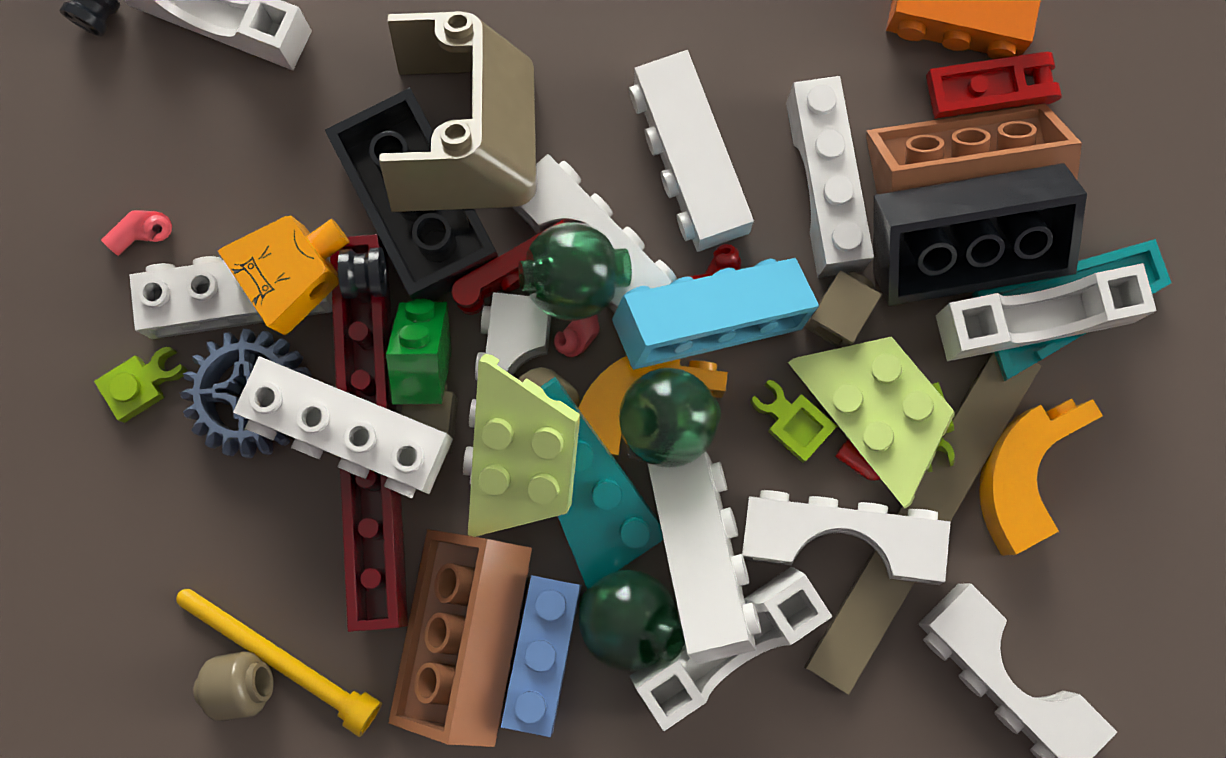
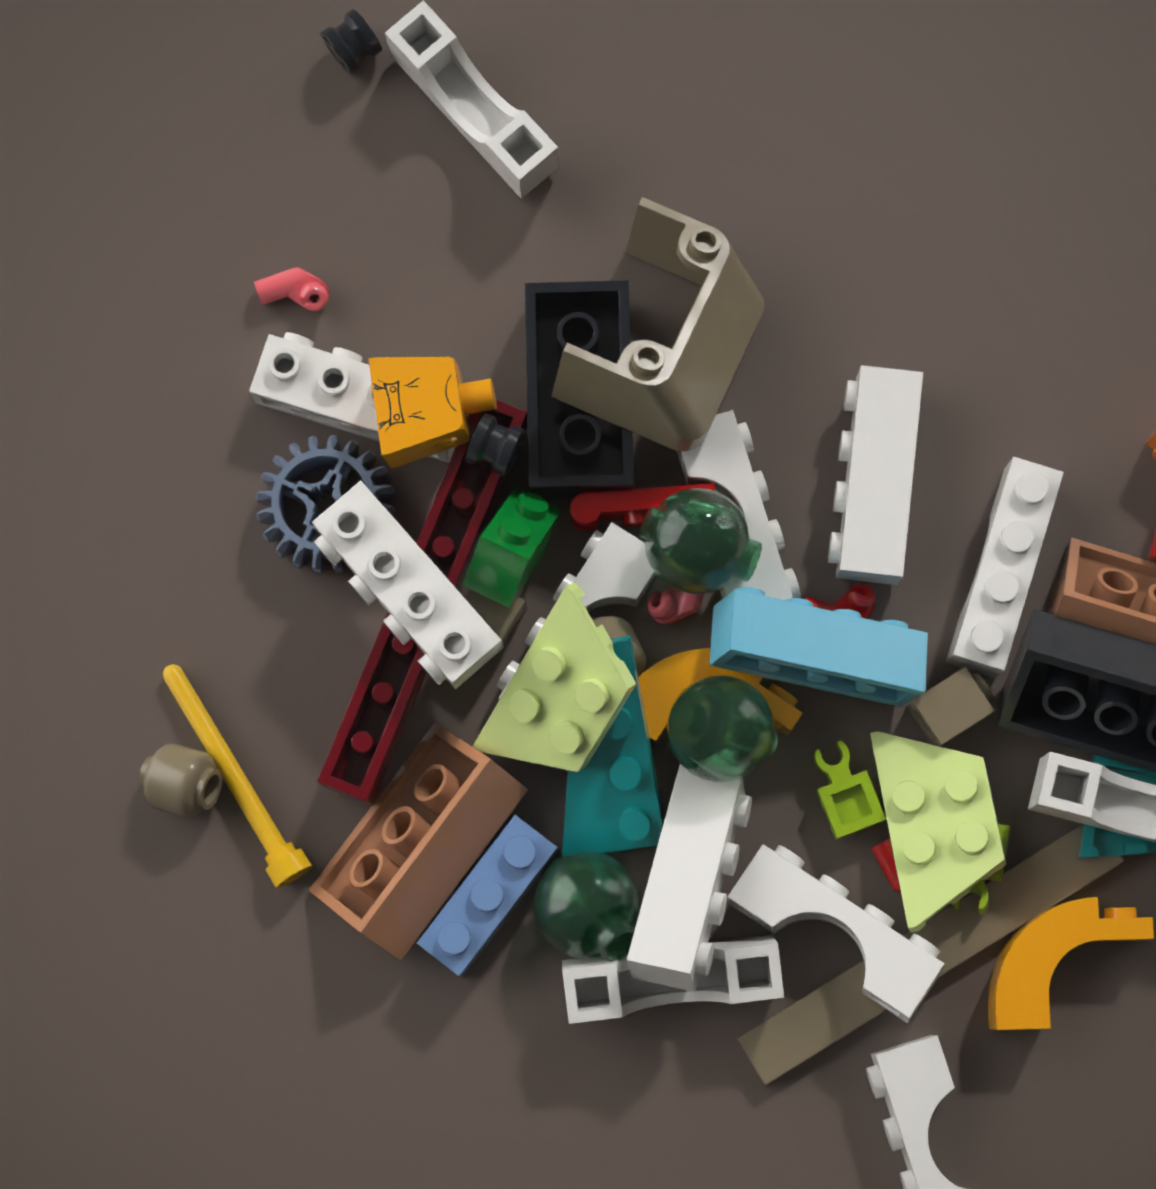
camera: 30 degrees right, 0 degrees up
lime plate [94,347,188,423] -> none

